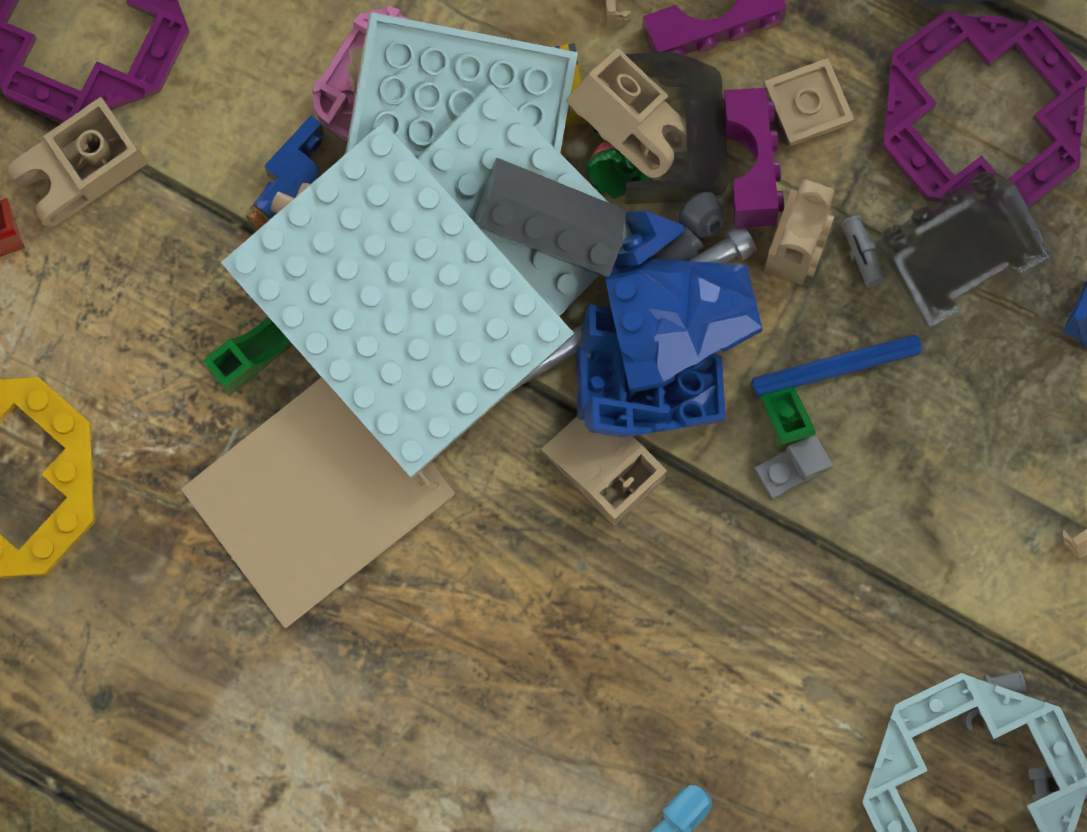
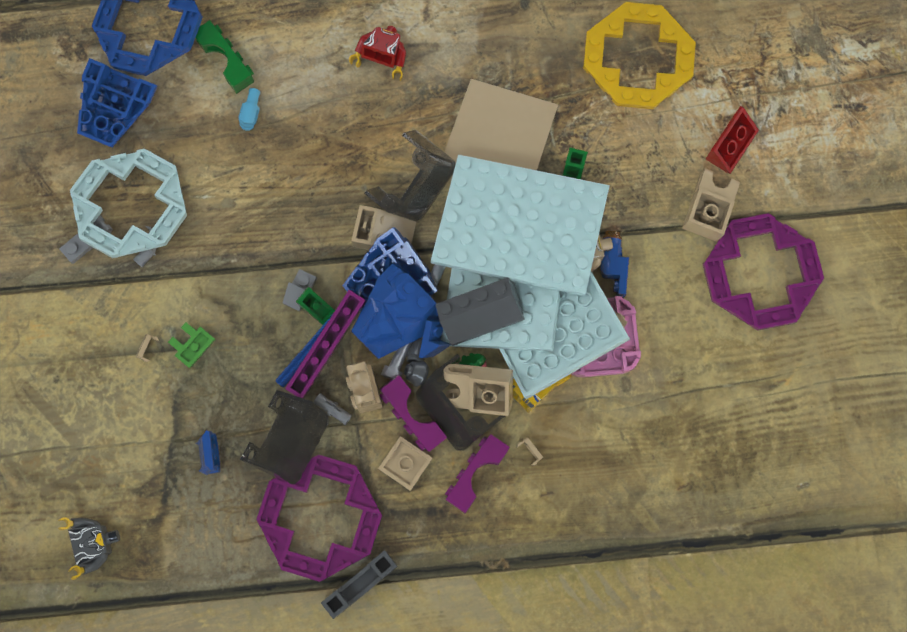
camera: 145 degrees right, 0 degrees up
none -> bright green plate [168,322,216,368]
none -> magenta brick [285,290,367,399]
none -> red torso [349,26,406,81]
none -> clear smoke windscreen [364,130,456,221]

